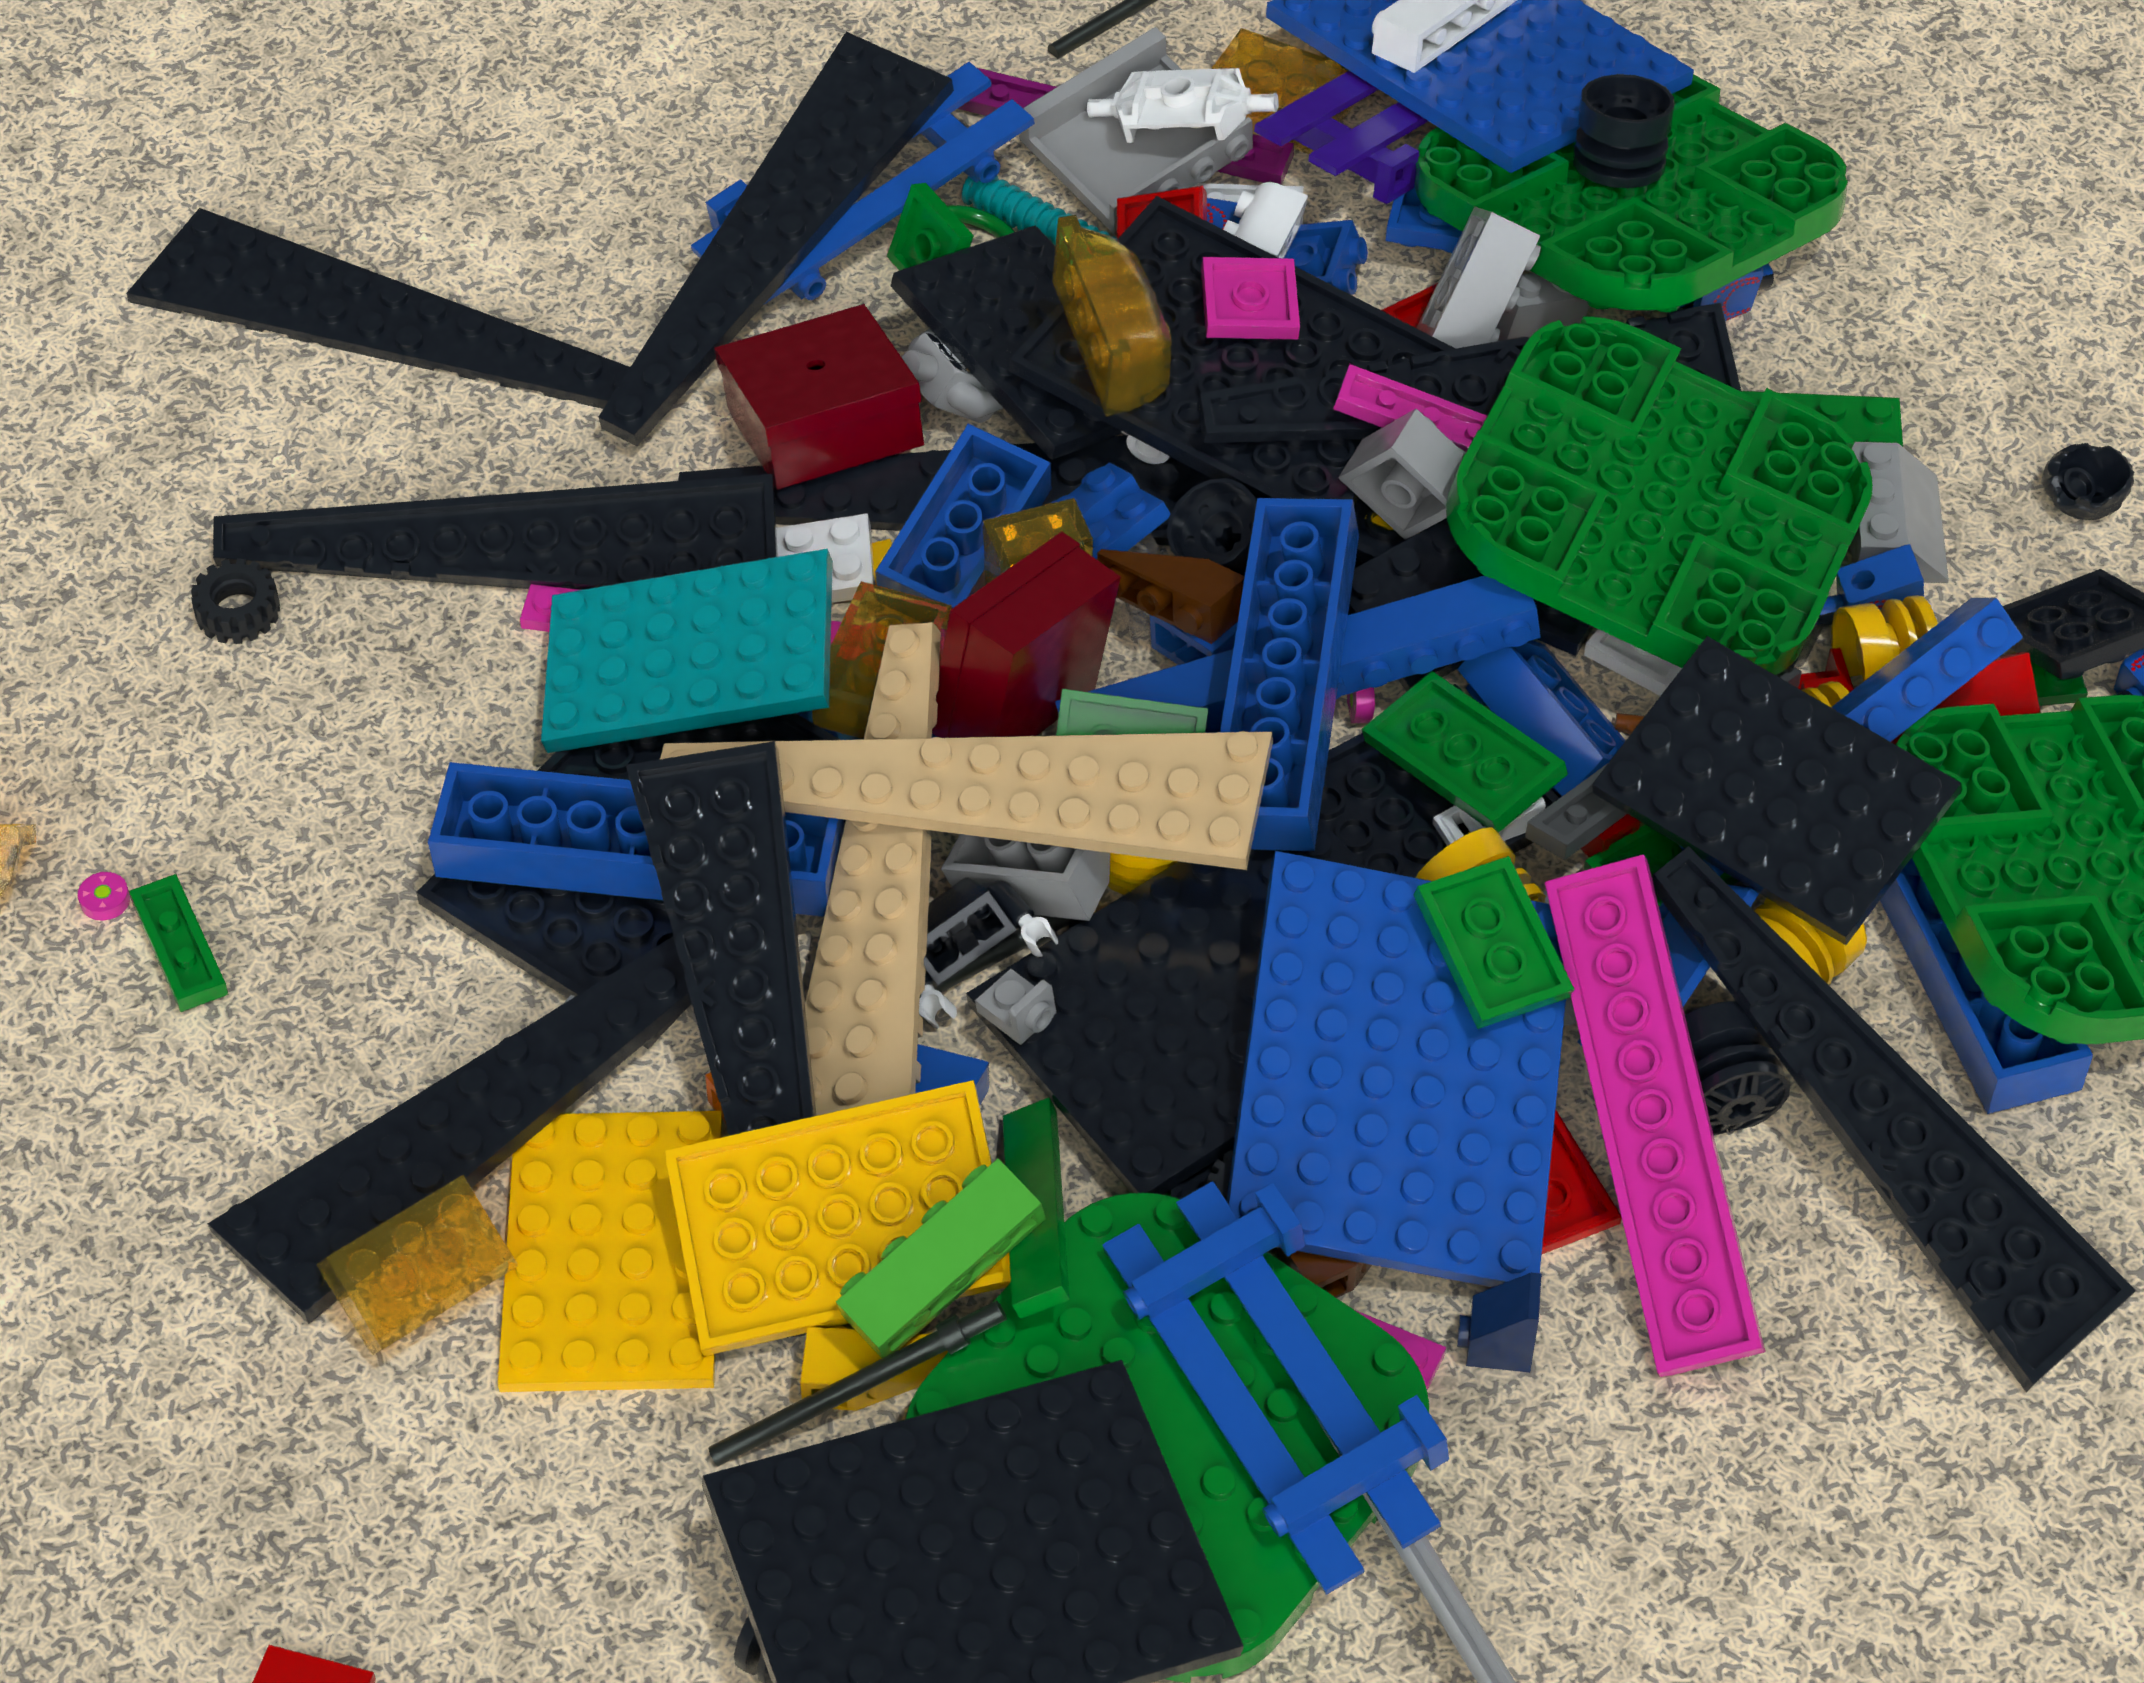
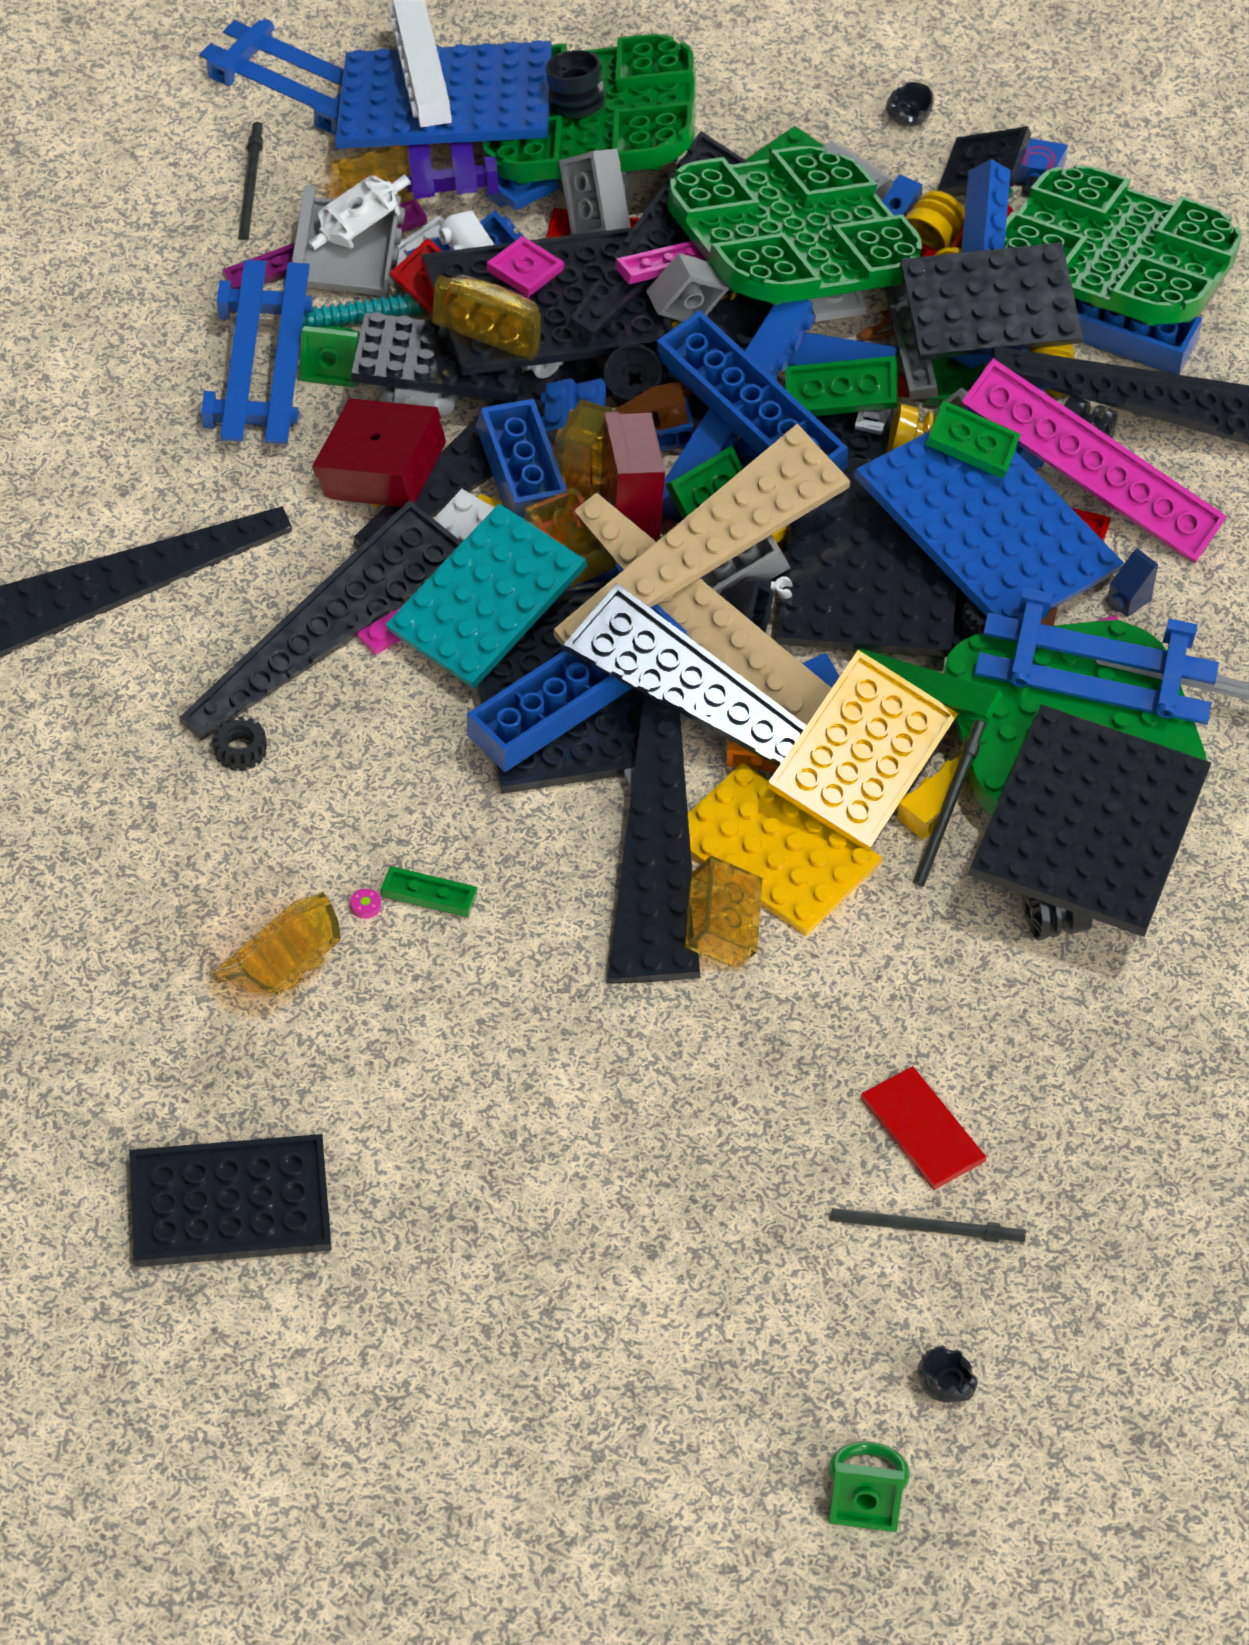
camera: 50 degrees left, 0 degrees up
black wing [598,31,954,447] -> none
bright green brick [836,1158,1046,1358] -> none
light grey bracket [975,969,1056,1045] -> none

